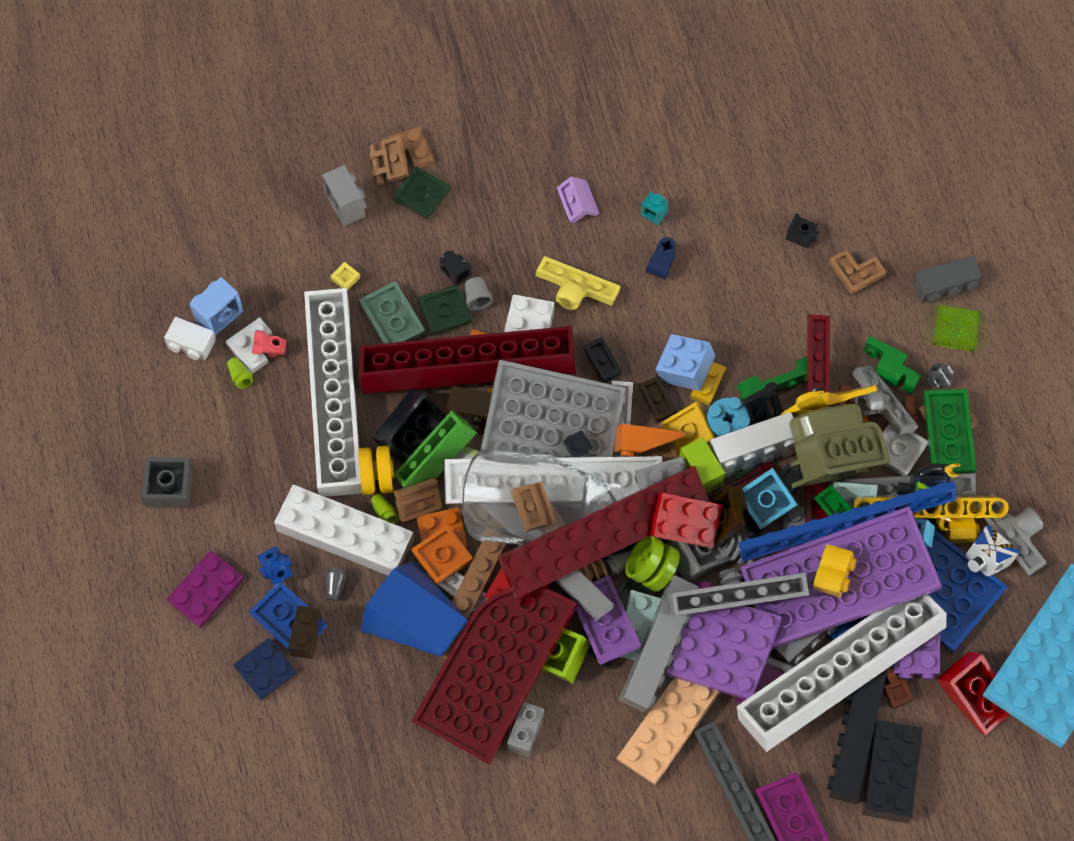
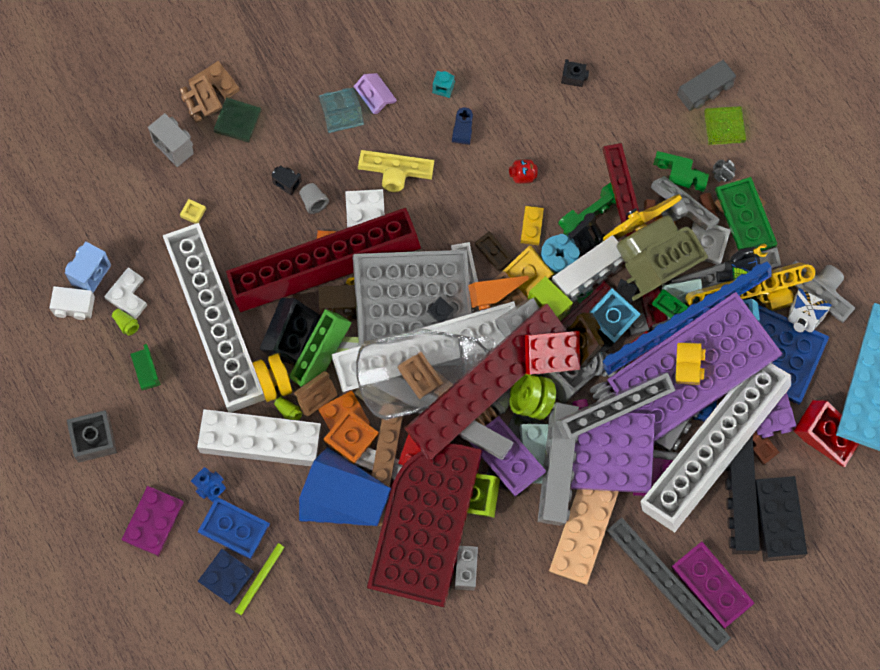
camera: 20 degrees left, 5 degrees up
coral plate [252,330,287,358] -> none
dark brown brick [288,605,322,659] -> none
dark grey cone [326,568,347,601] -> none
sand green plate [359,281,426,344] -> none
clear green plate [418,284,472,336] -> none
black plate [583,337,622,383] -> none
light blue brick [655,334,716,391] -> none
medium nougat plate [828,250,887,294] -> none
none -> green panel [130,344,161,391]
none -> lime bar [235,543,285,615]
none -> clear light blue bracket [318,88,364,133]
none -> red head [509,159,538,184]

